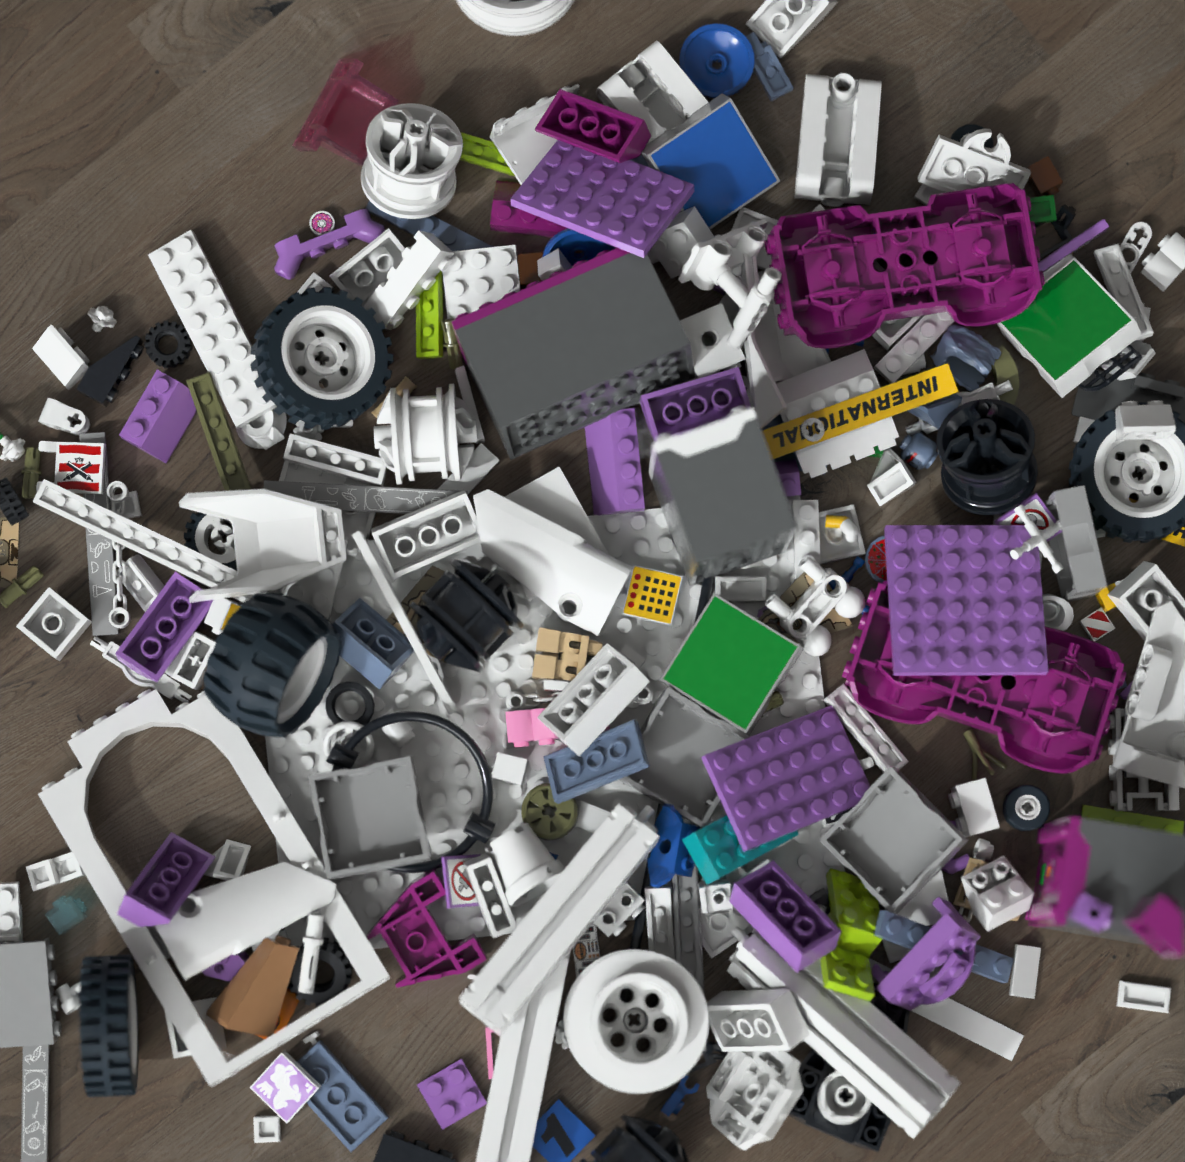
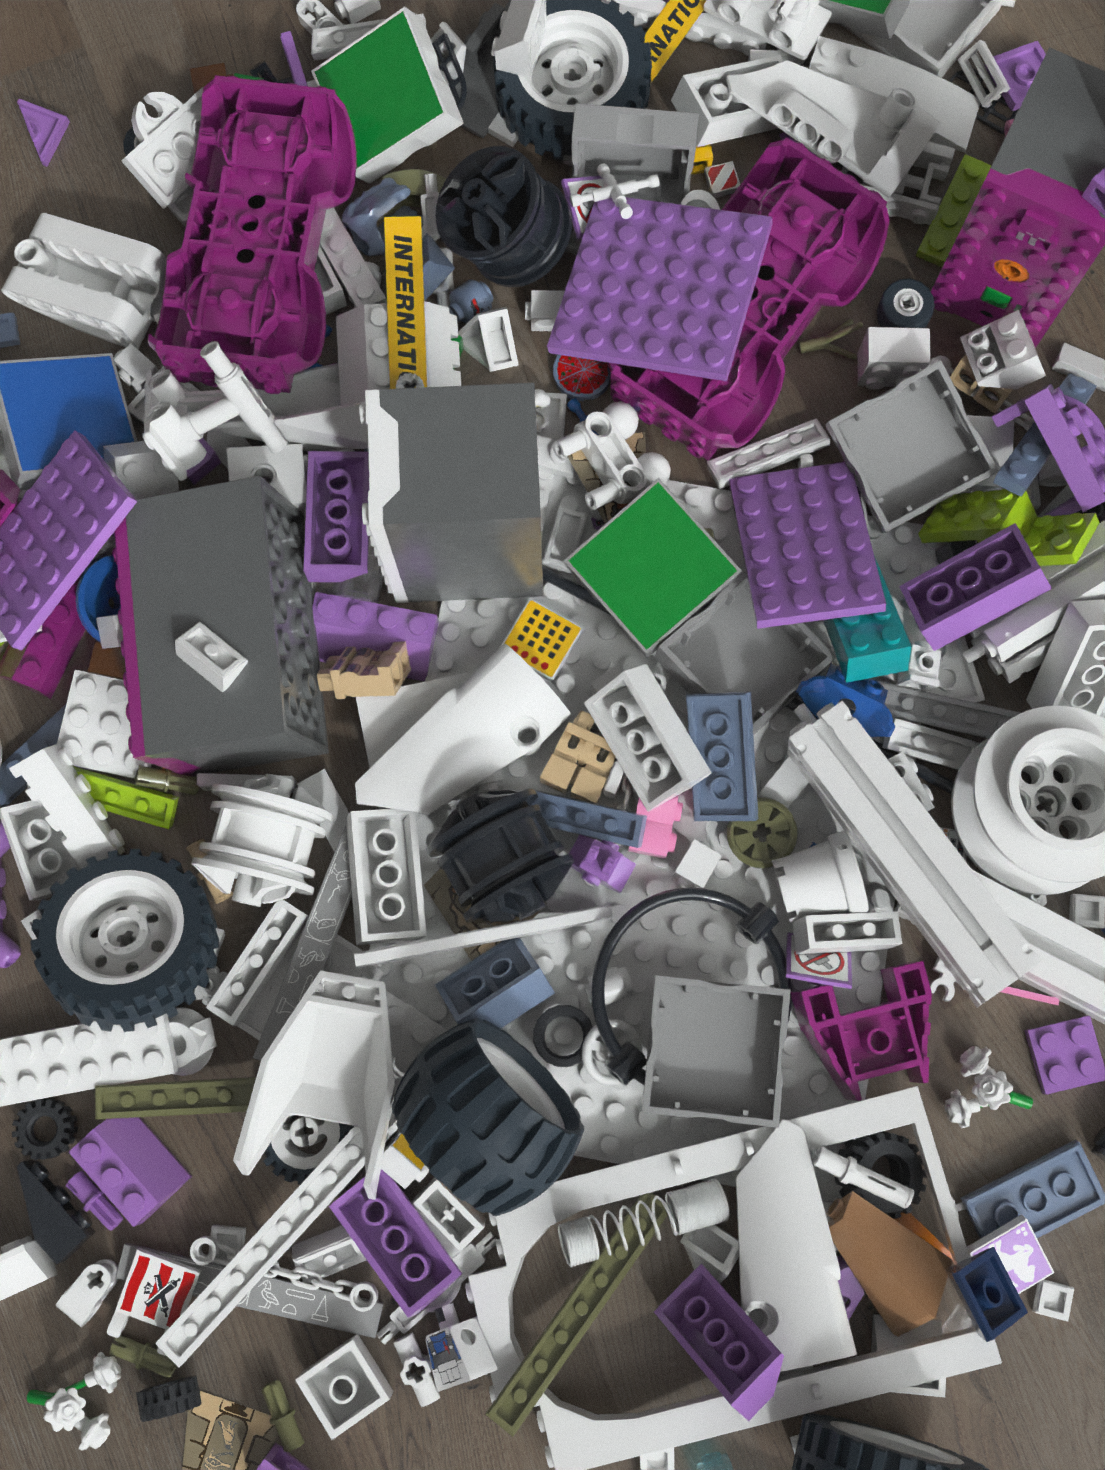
camera: 70 degrees left, 5 degrees down
none -> medium lavender tile [17,99,70,167]
none -> medium lavender axle [66,1171,123,1230]
none -> white brick [114,343,159,394]
none -> white slope [175,621,248,692]
none -> tan hips [317,641,411,699]
none -> white axle [394,1332,440,1407]
none -> white torso [426,1303,498,1392]
none -> olive tile [485,1192,668,1437]
none -> white brick [525,290,565,331]
none -> sand blue plate [525,789,647,848]
none -> white piece [558,1179,730,1267]
none -> medium lavender hinge [569,834,636,893]
none -> white plant [944,1046,1033,1128]
none -> dark blue slope [945,1246,1028,1342]
none -> white tile [1069,894,1105,929]

